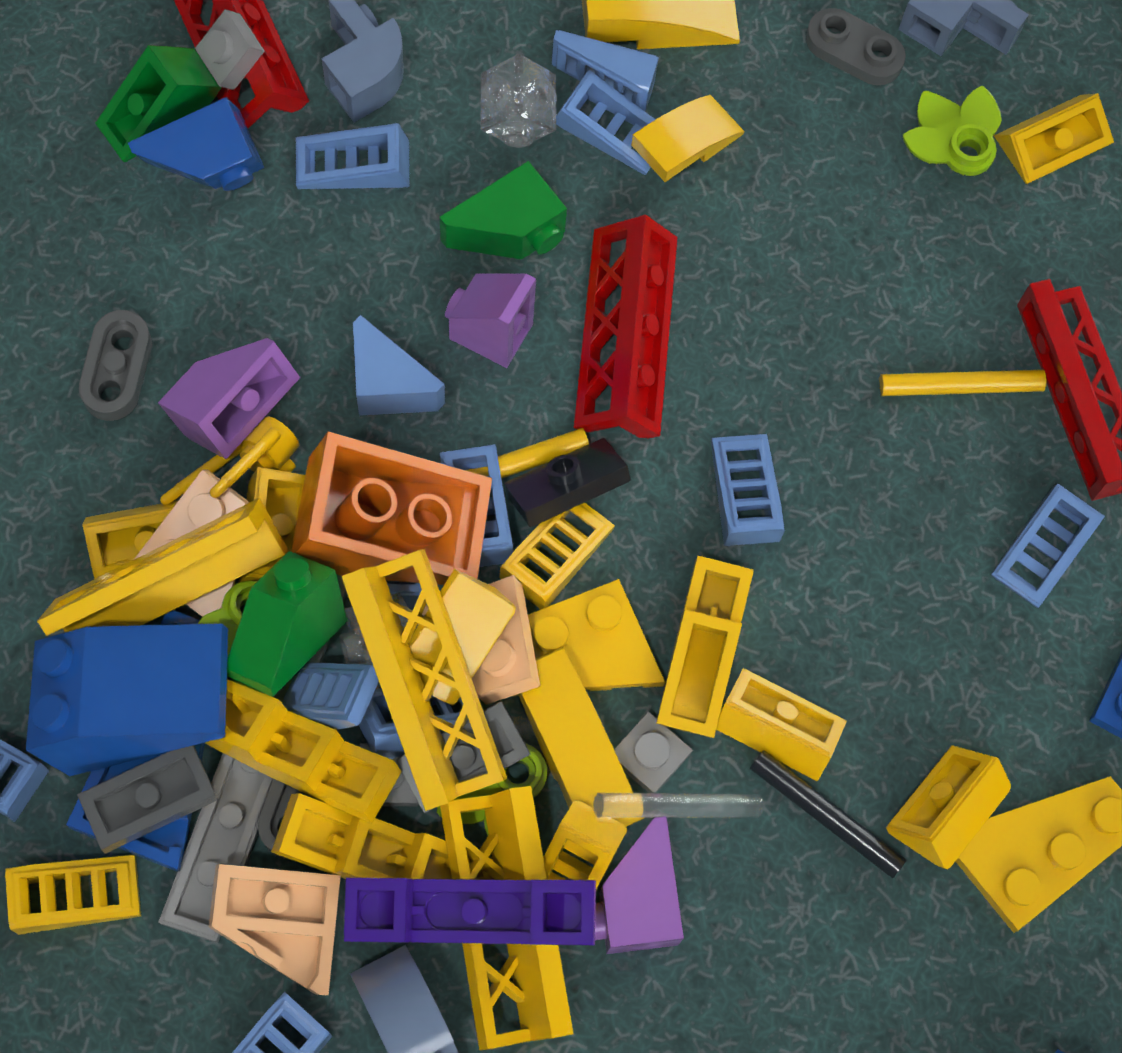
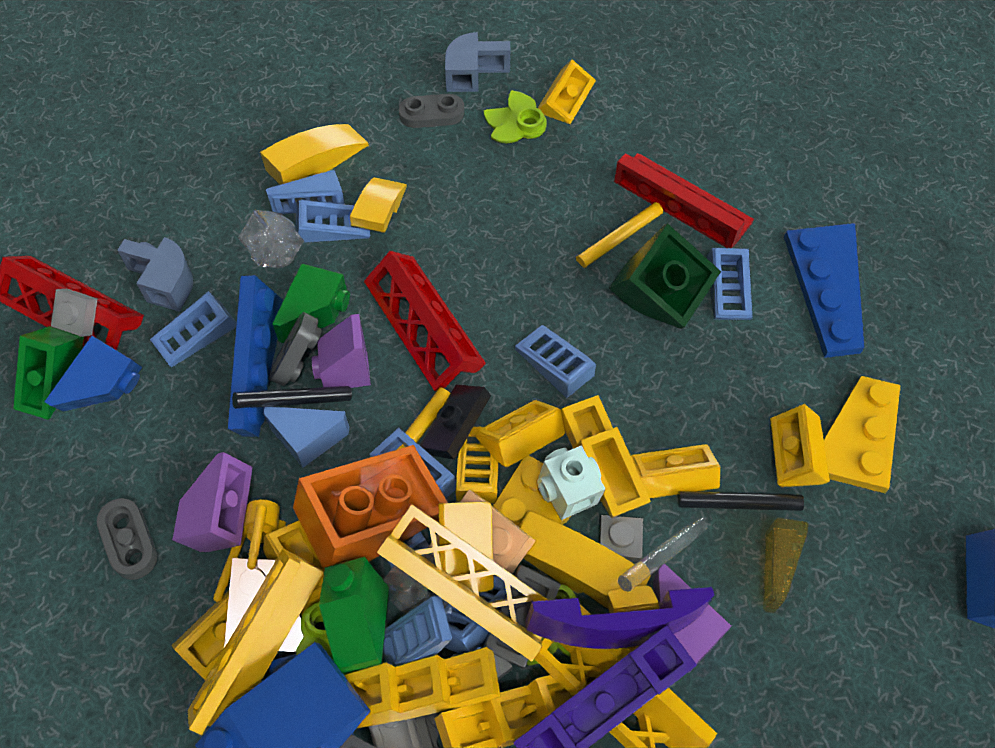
camera: 30 degrees left, 10 degrees down
none -> blue wing [228,275,284,437]
none -> black bar [232,386,352,409]
none -> dark grey plate [268,312,322,386]
none -> yellow slope [475,400,565,467]
none -> dark purple slope [525,587,715,649]
none -> light aqua brick [537,446,605,520]
none -> dark green slope [609,223,721,329]
none -> clear yellow slope [763,518,809,613]

